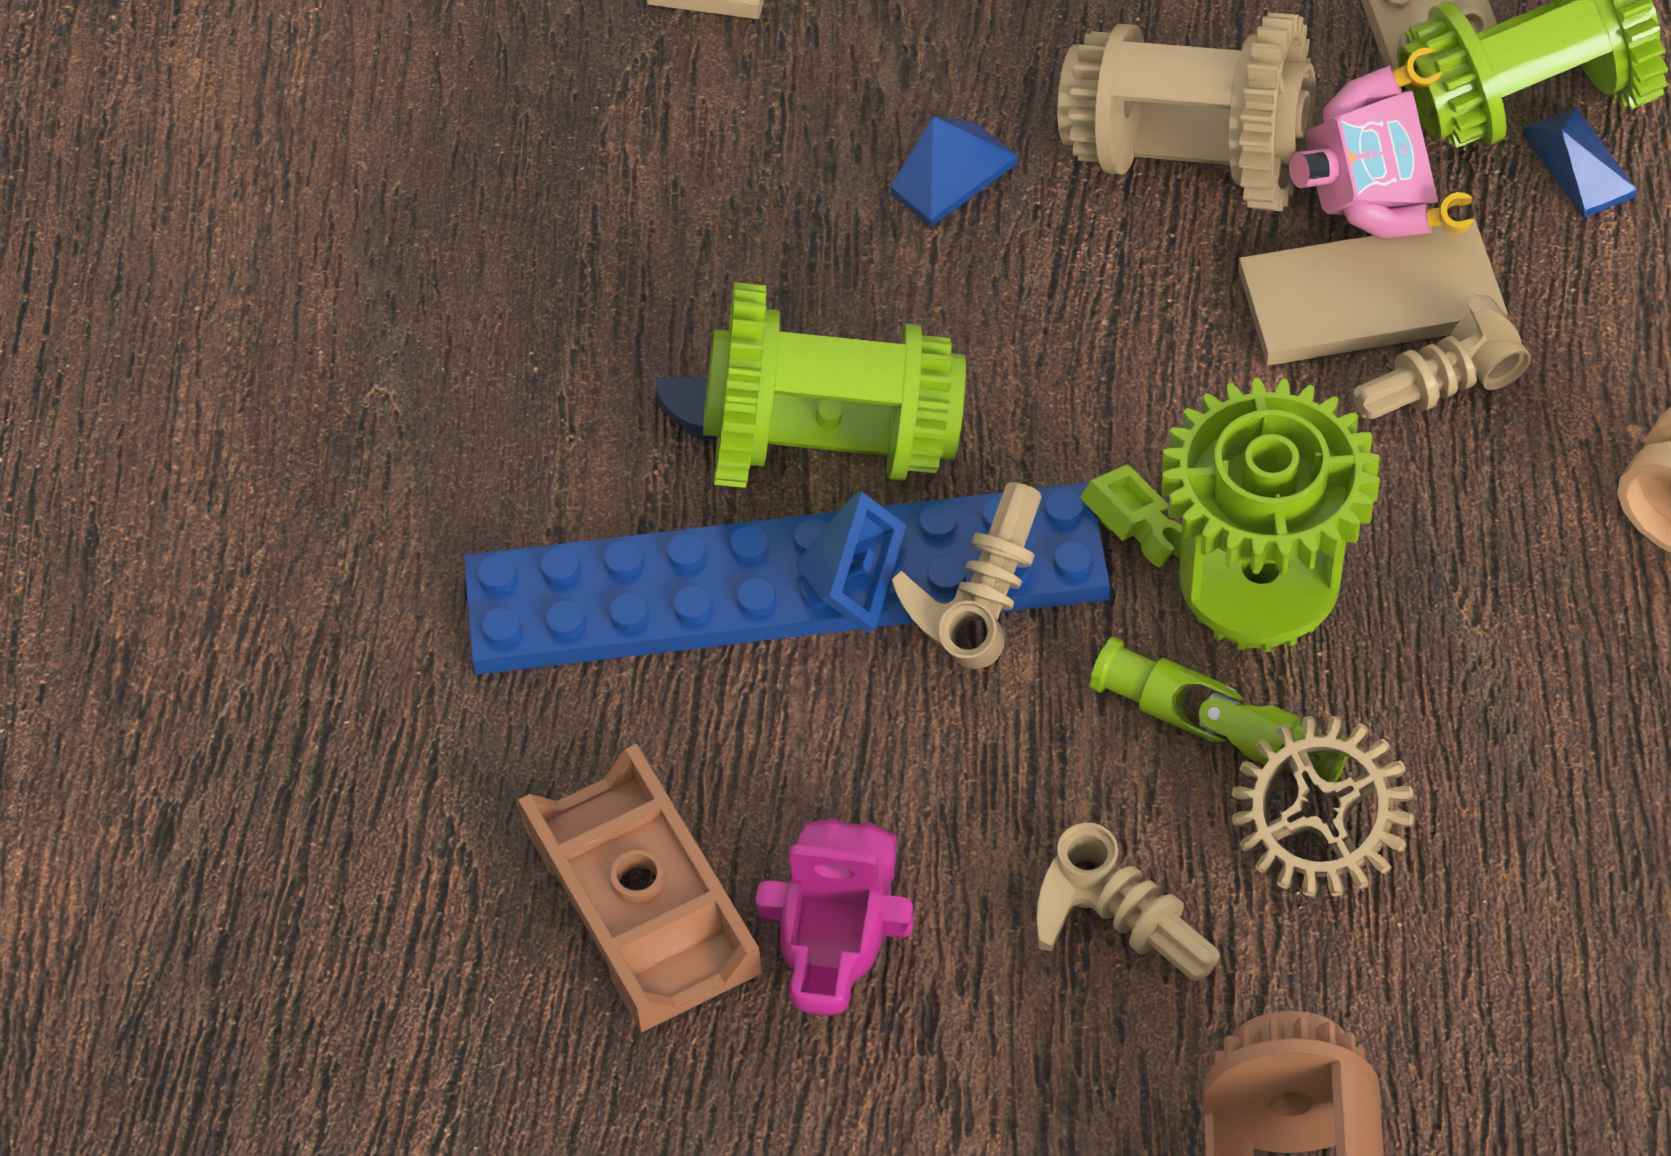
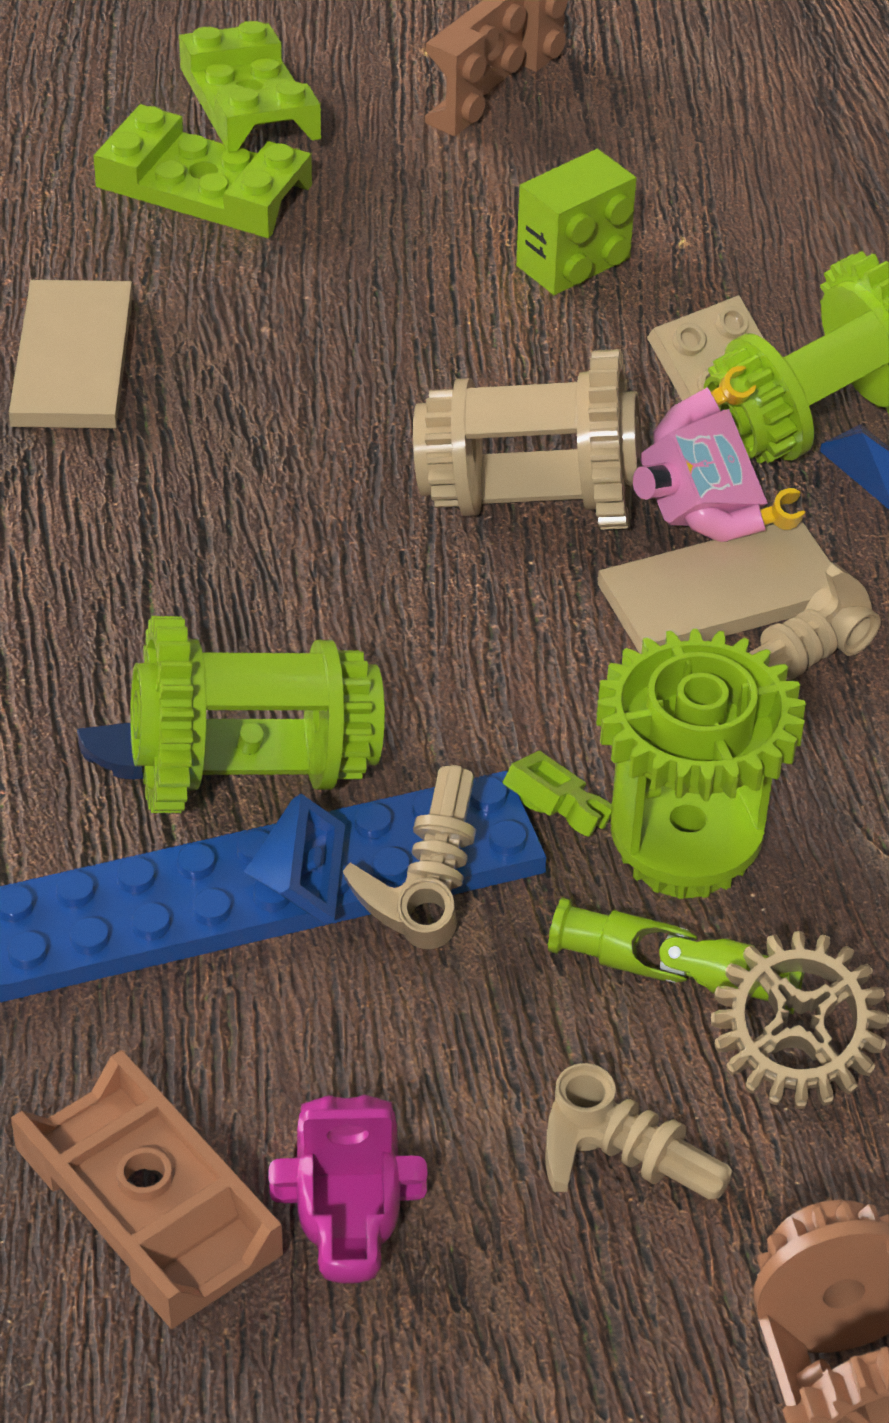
camera: 15 degrees left, 10 degrees down
blue slope [890,116,1018,227] -> none

